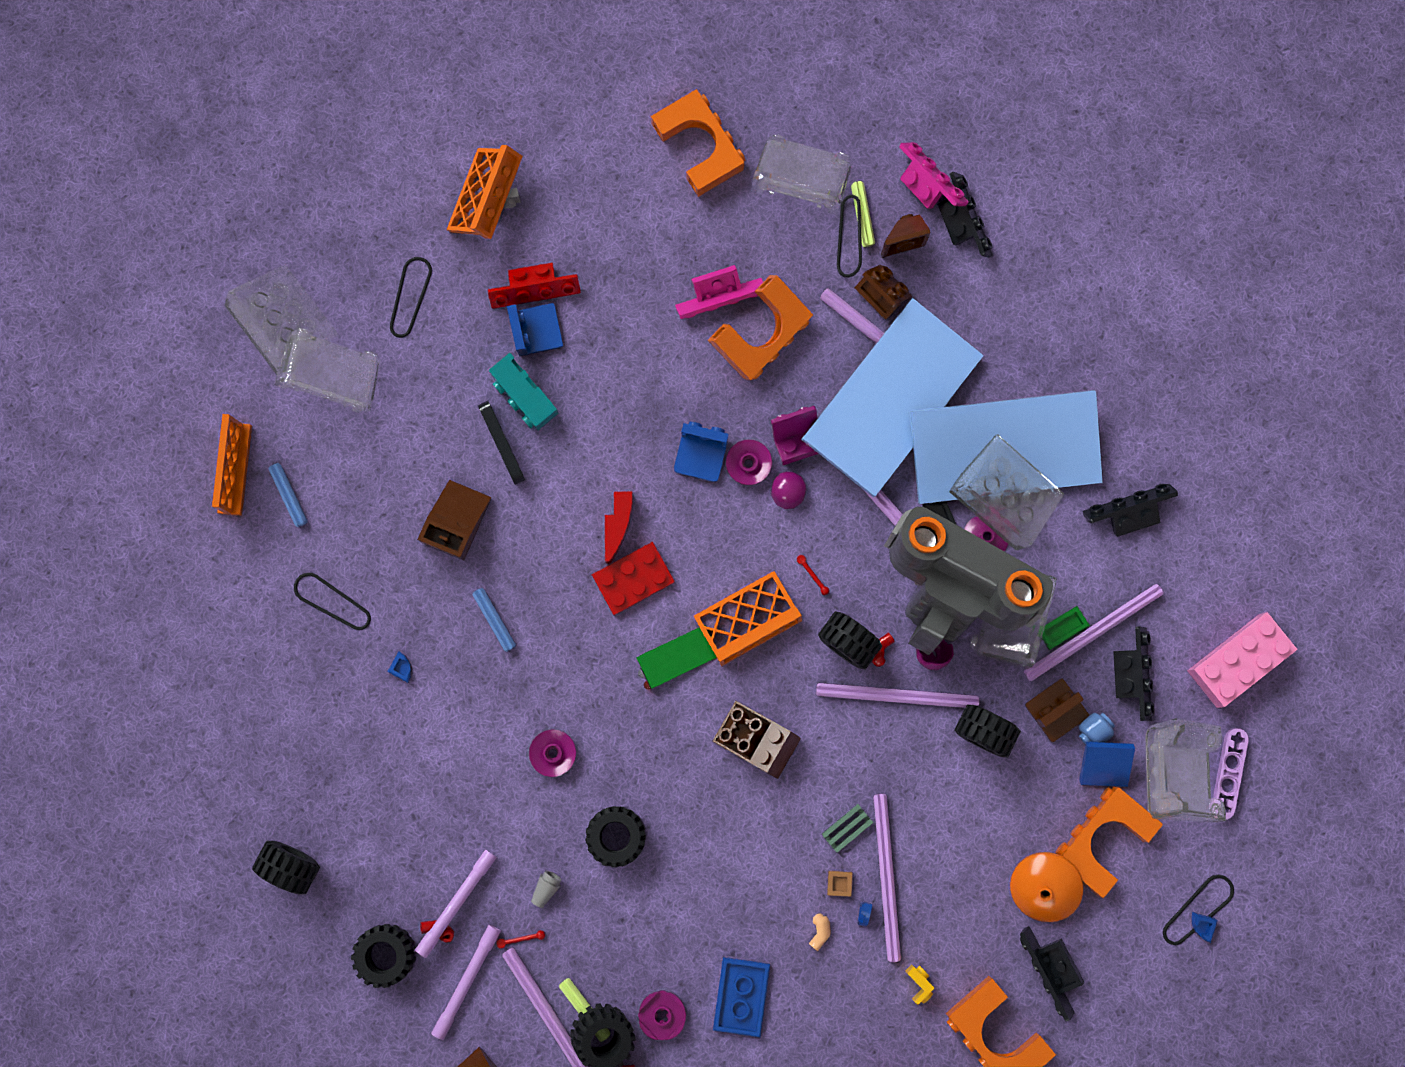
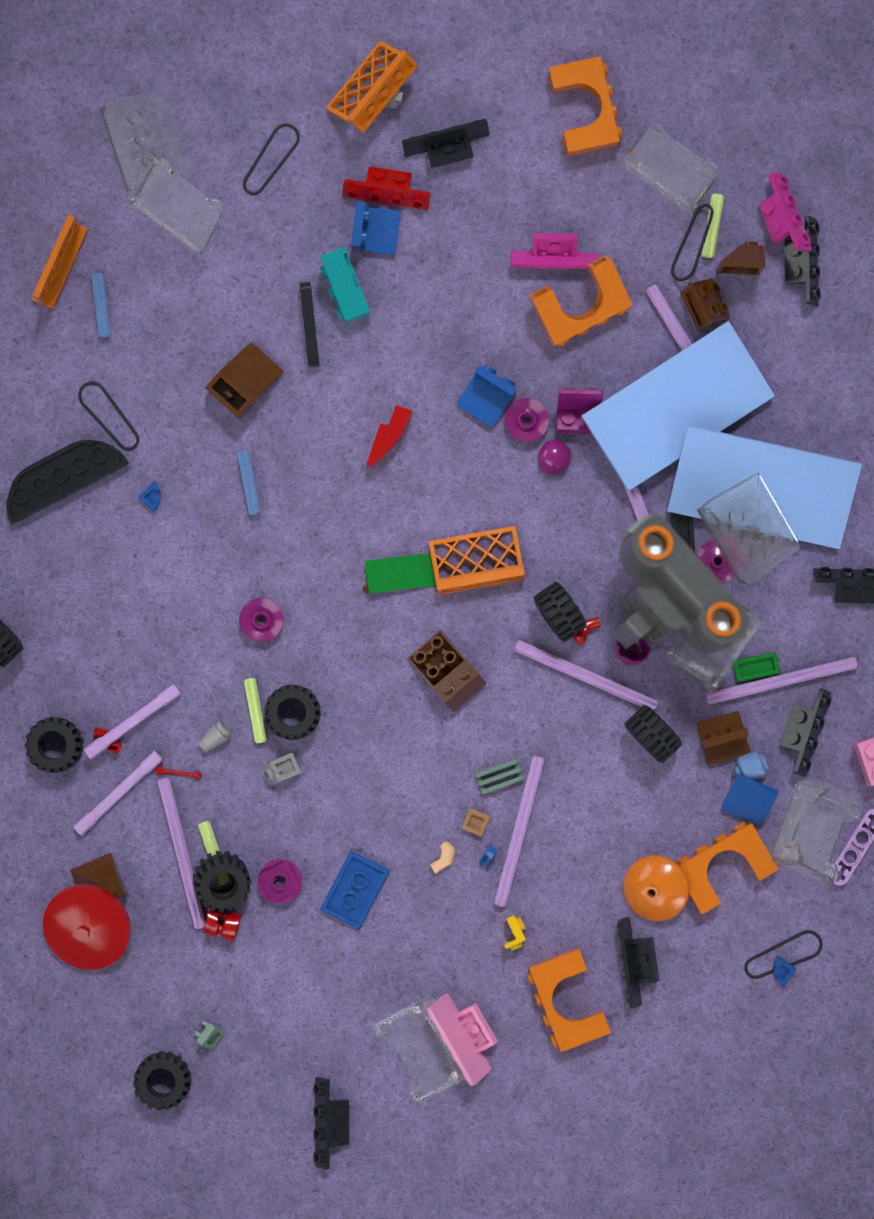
camera: 15 degrees right, 5 degrees up
red plate [591,542,675,615] -> none
red hinge [797,555,830,595] -> none
none -> black plate [6,440,130,525]
none -> yellowish green axle [244,678,267,743]
none -> light grey bracket [263,753,301,786]
none -> black bracket [402,119,489,168]

